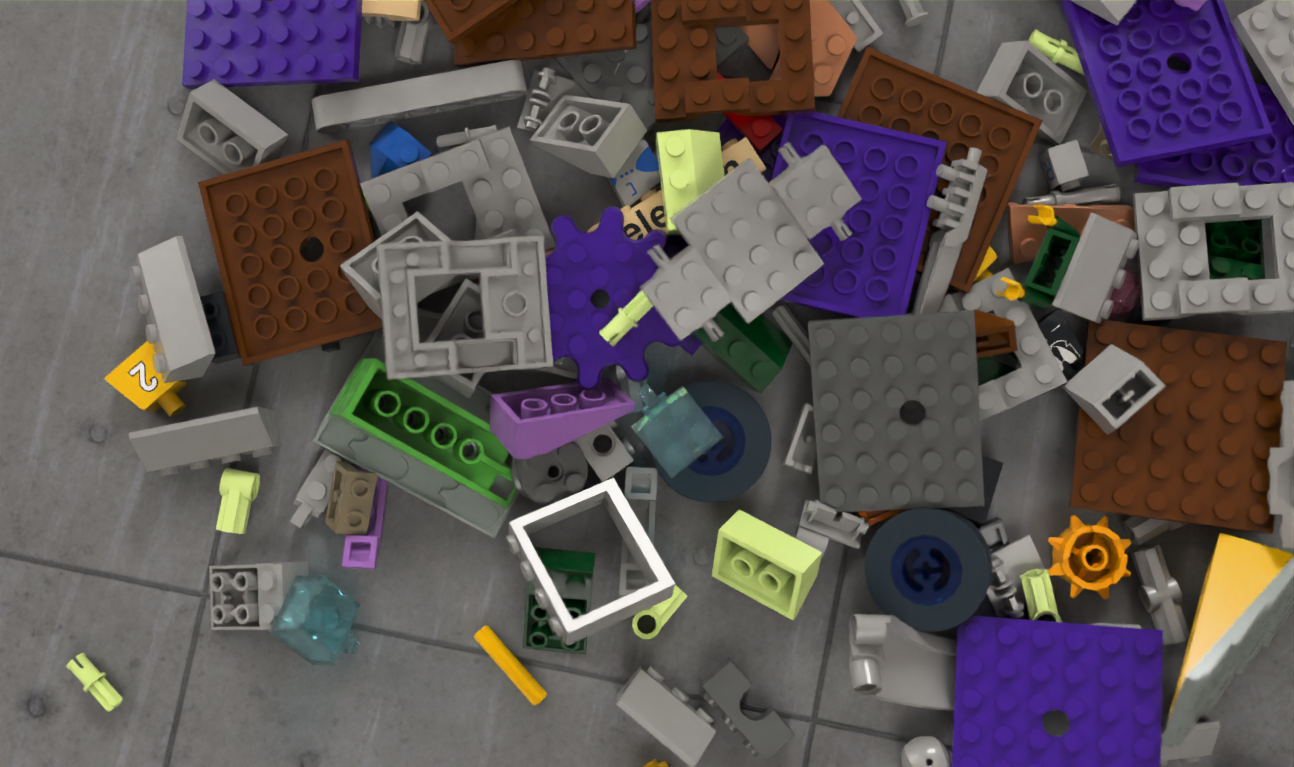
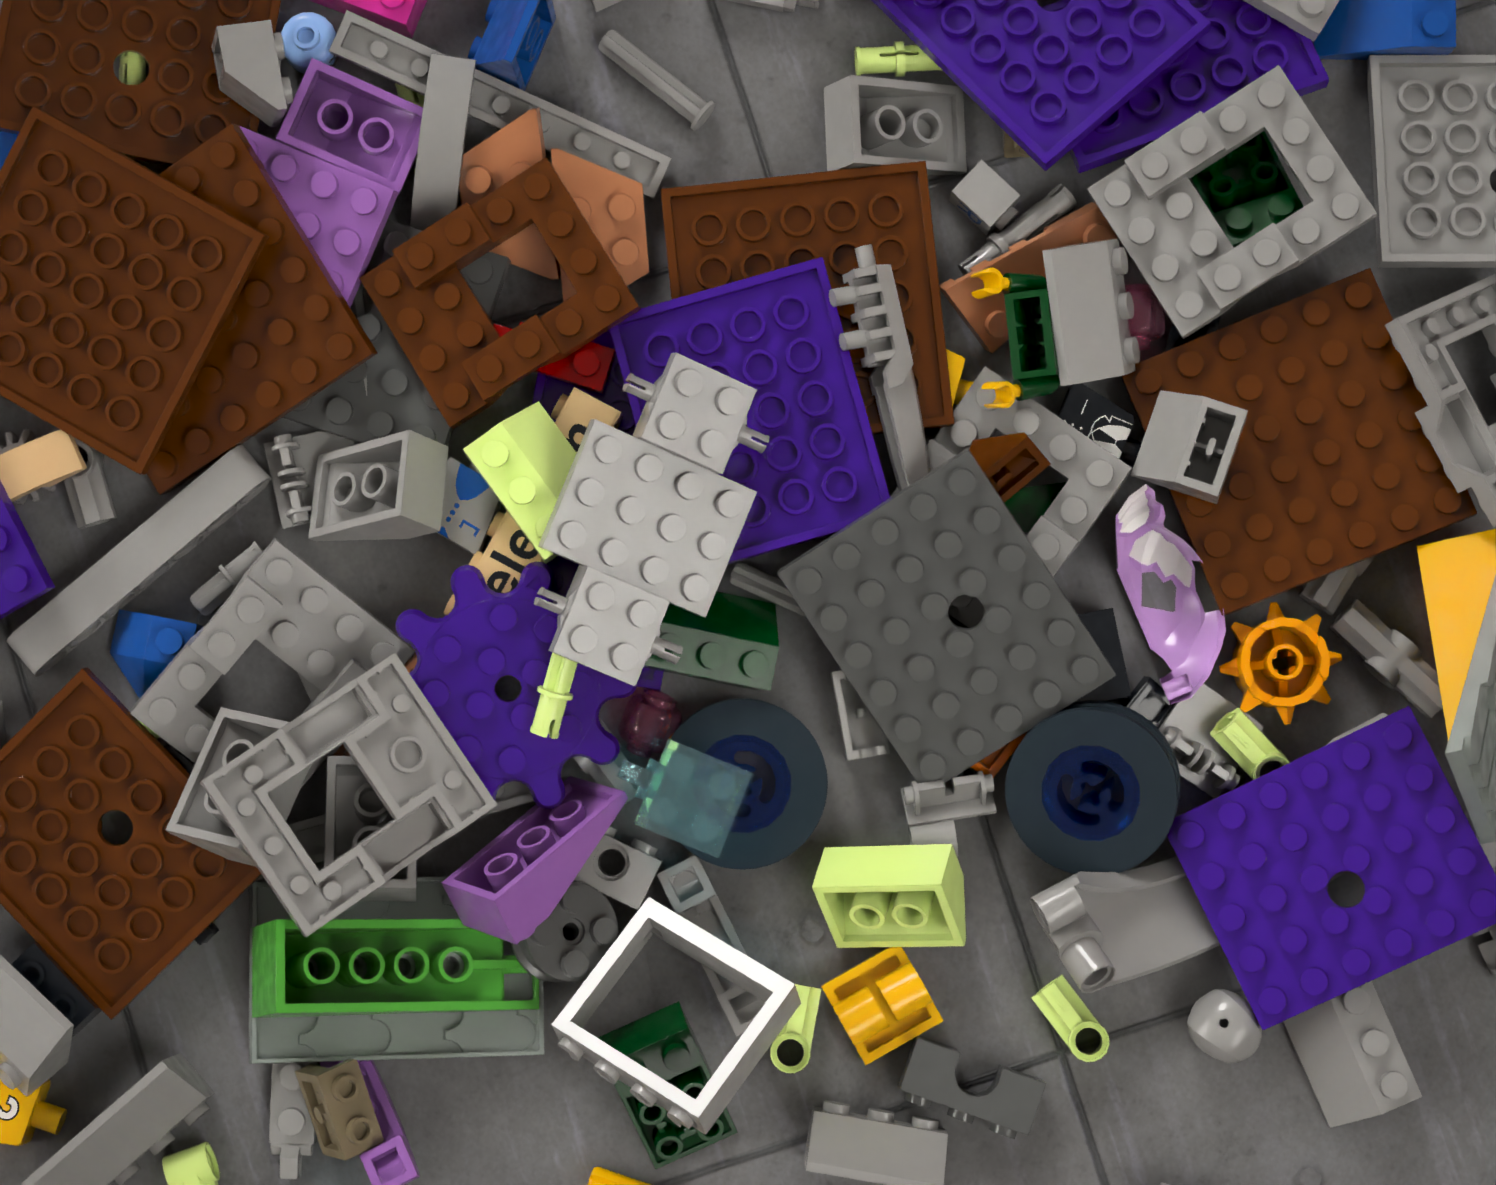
camera: 30 degrees left, 0 degrees up
none -> clear pink head [618,688,682,758]
none -> yellow plate [821,947,944,1066]
none -> yellowish green piece [1031,974,1109,1062]
none -> lavender animal [1115,484,1226,705]

